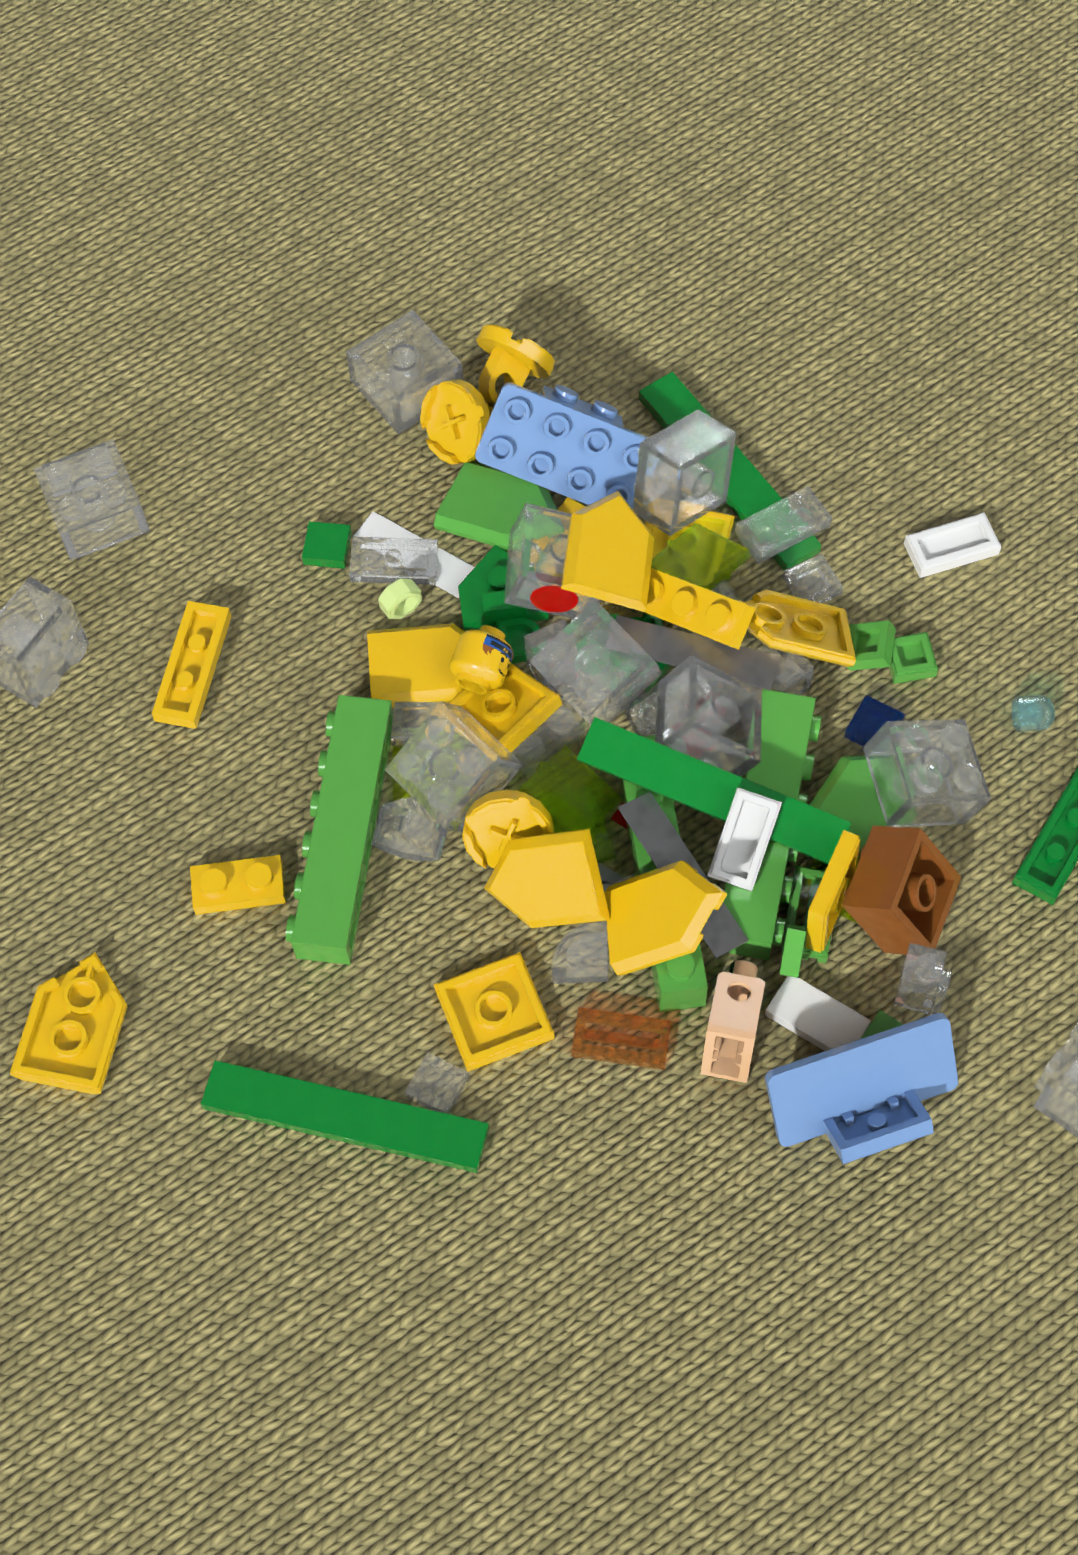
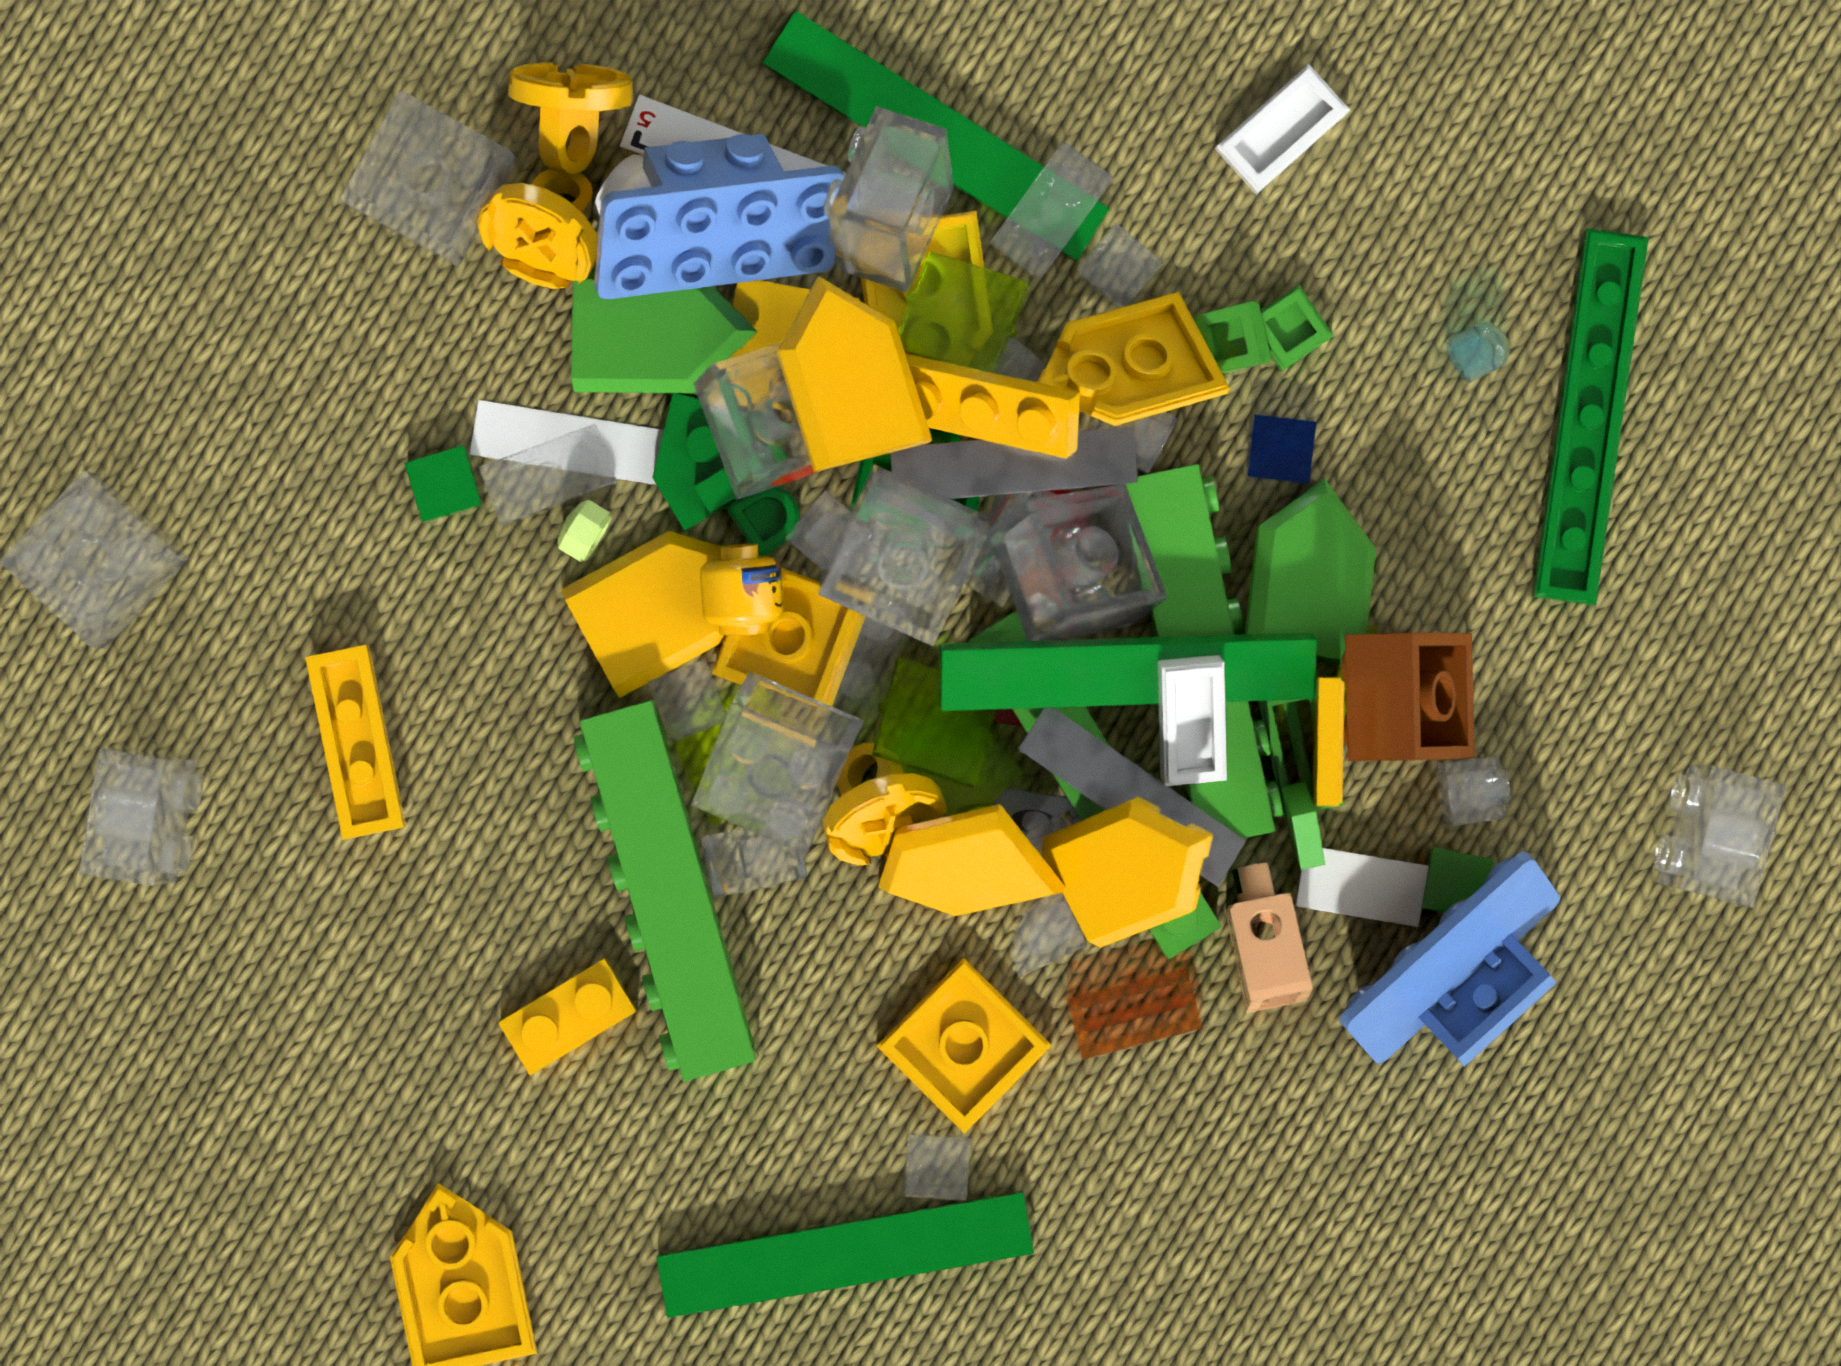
camera: 30 degrees left, 25 degrees up
clear brick [863,719,991,827] -> none

